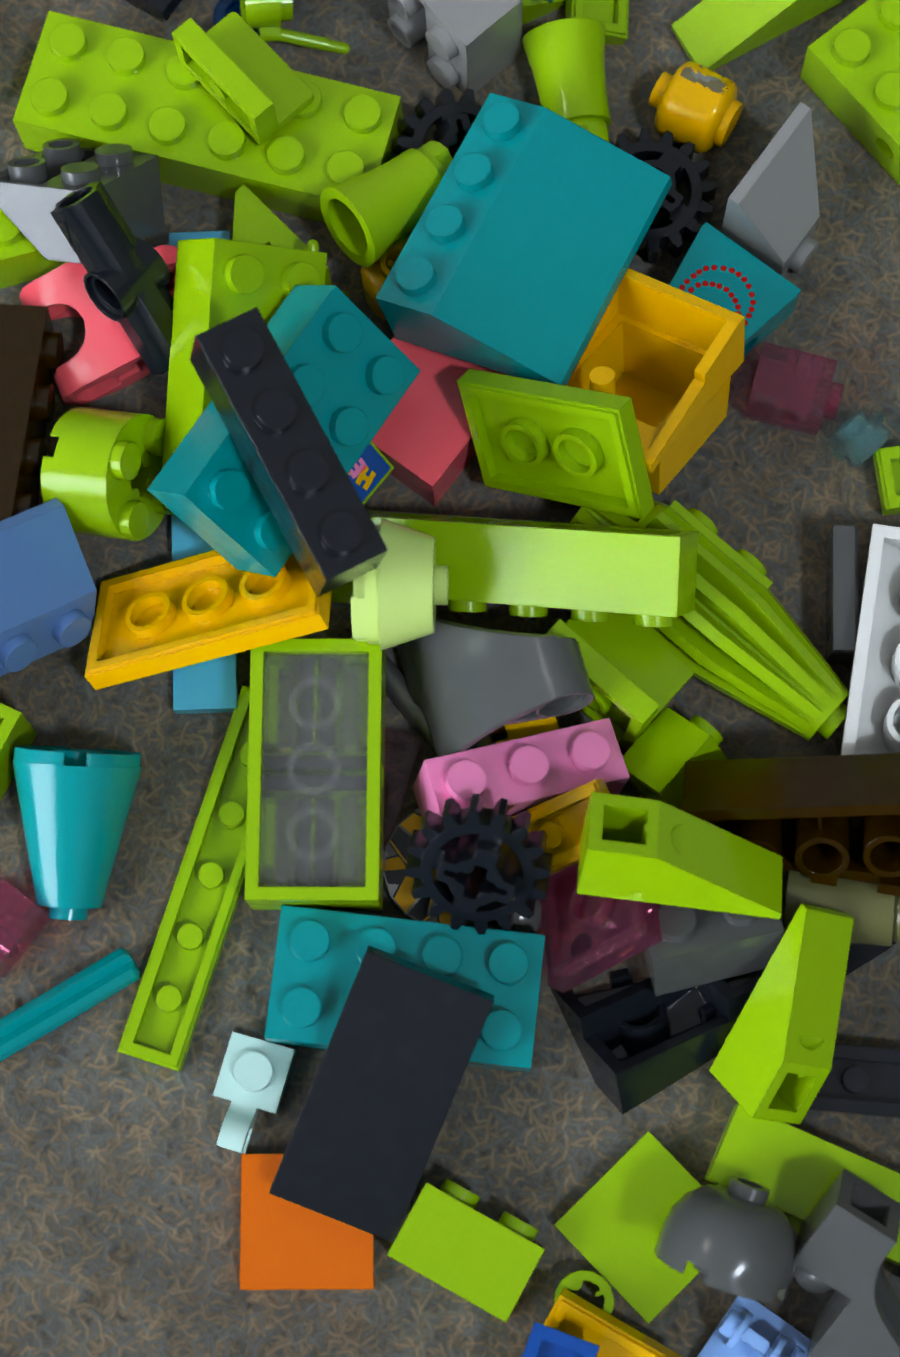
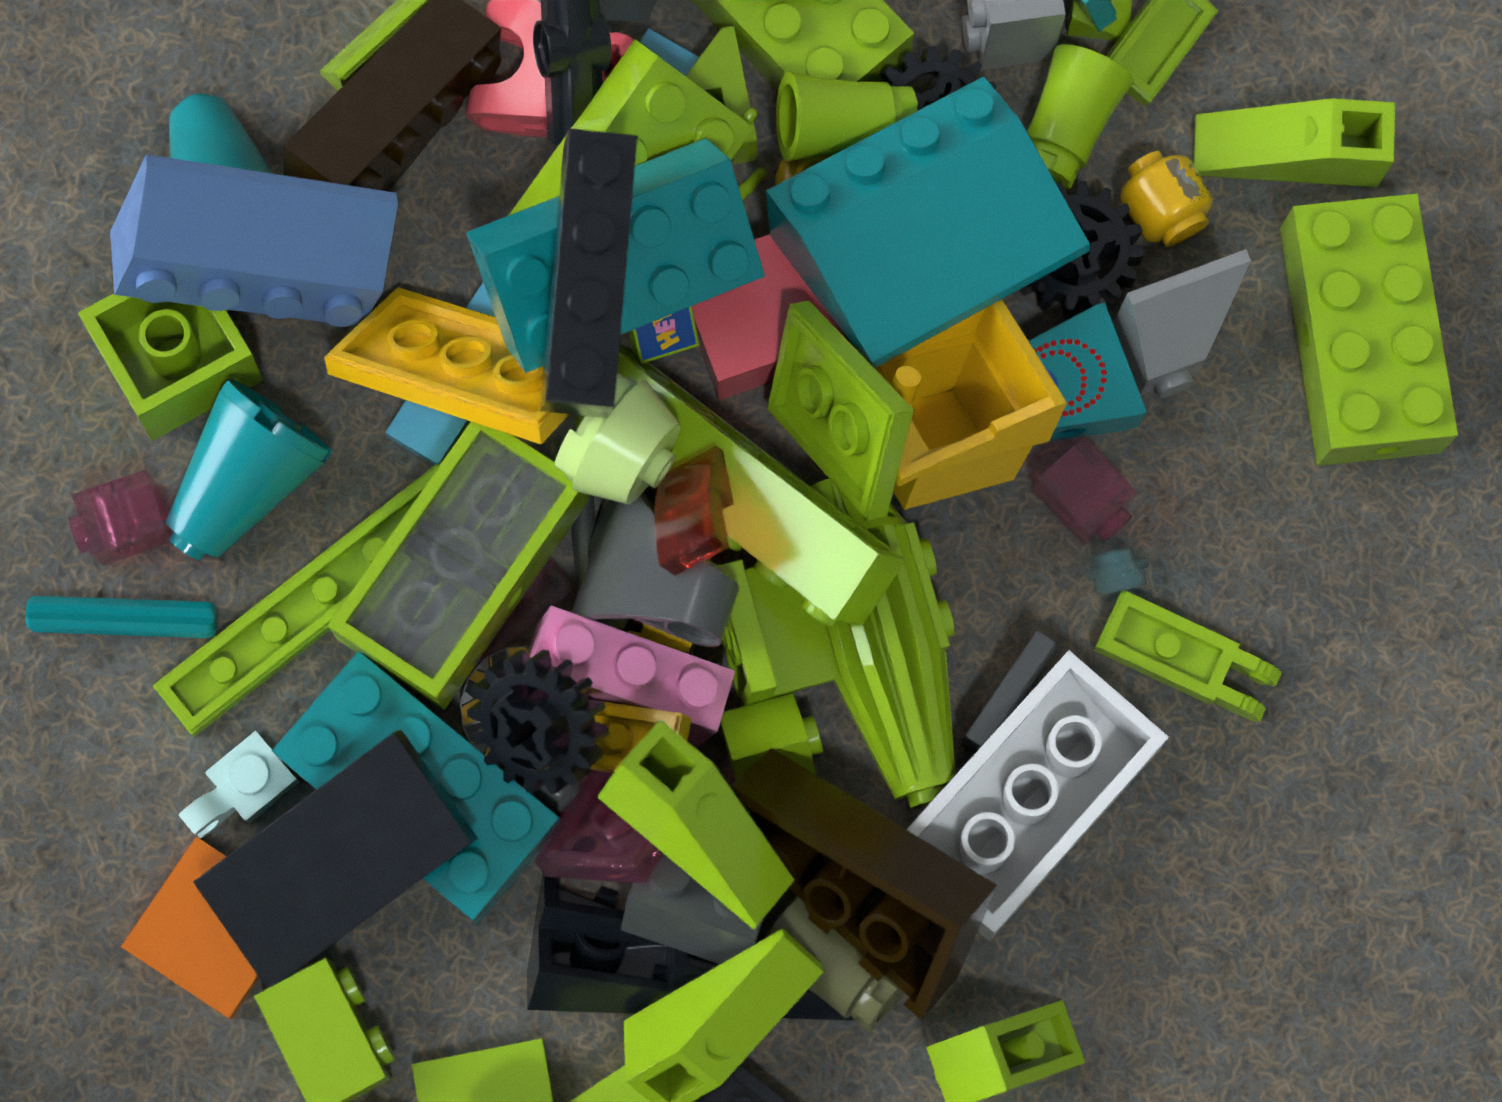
camera: 25 degrees right, 0 degrees up
lime brick [40,407,174,541] -> none
none -> clear red slope [655,446,734,576]

